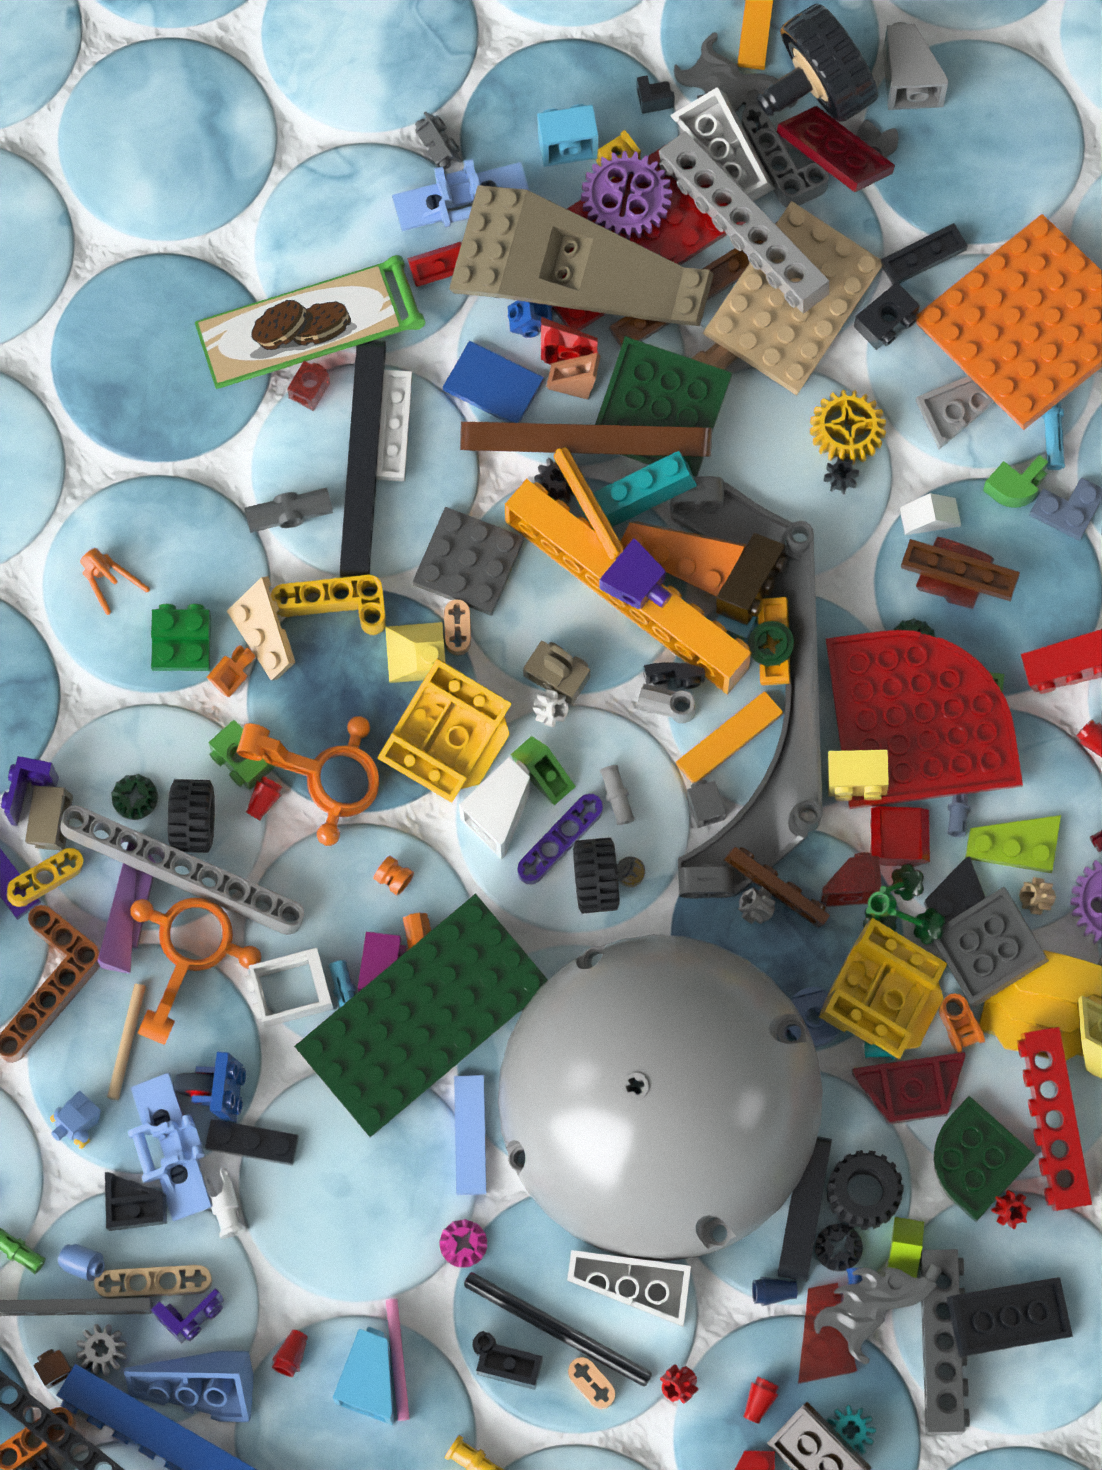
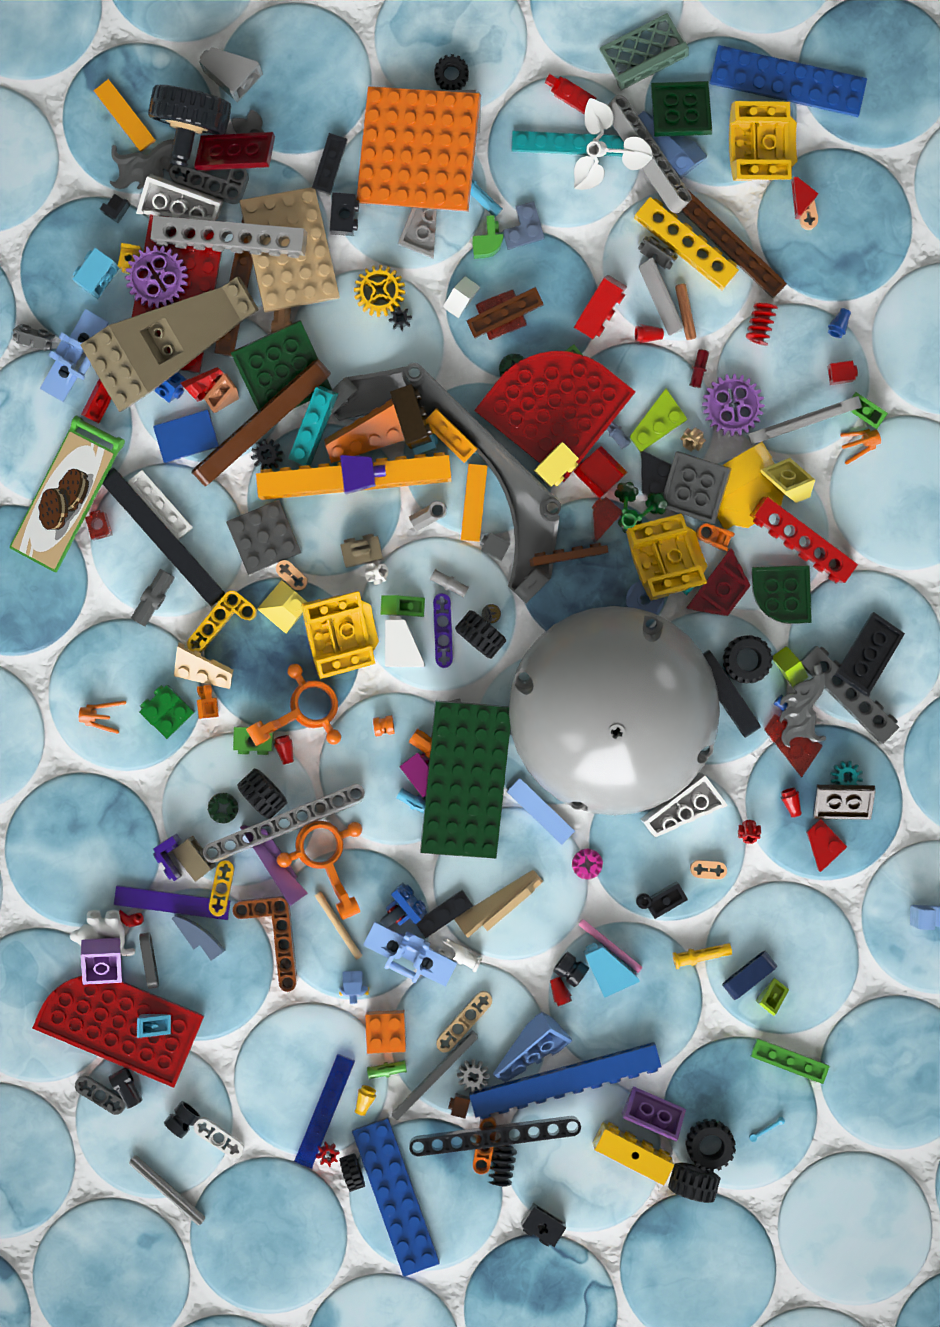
camera: 45 degrees left, 15 degrees up
medium blue brick [58,1244,105,1281] -> none
black wing [105,1172,167,1231] -> none
dark purple bracket [151,1288,224,1344] -> none
white window [245,948,333,1028] -> none
black axle [464,1272,652,1386] -> none
light orange axle [554,447,624,561] -> none
black slope [643,662,705,690] -> none
light grey gear [738,887,775,924] -> none
dark green gear [748,621,794,667] -> none
dark blue cone [752,1276,798,1307] -> none
black gear [815,1223,863,1272] -> none
red gear [991,1190,1031,1229] -> none
none -> orange brick [365,1010,406,1054]
none -> tan wedge [455,870,543,937]
none -> black wheel [553,951,589,988]

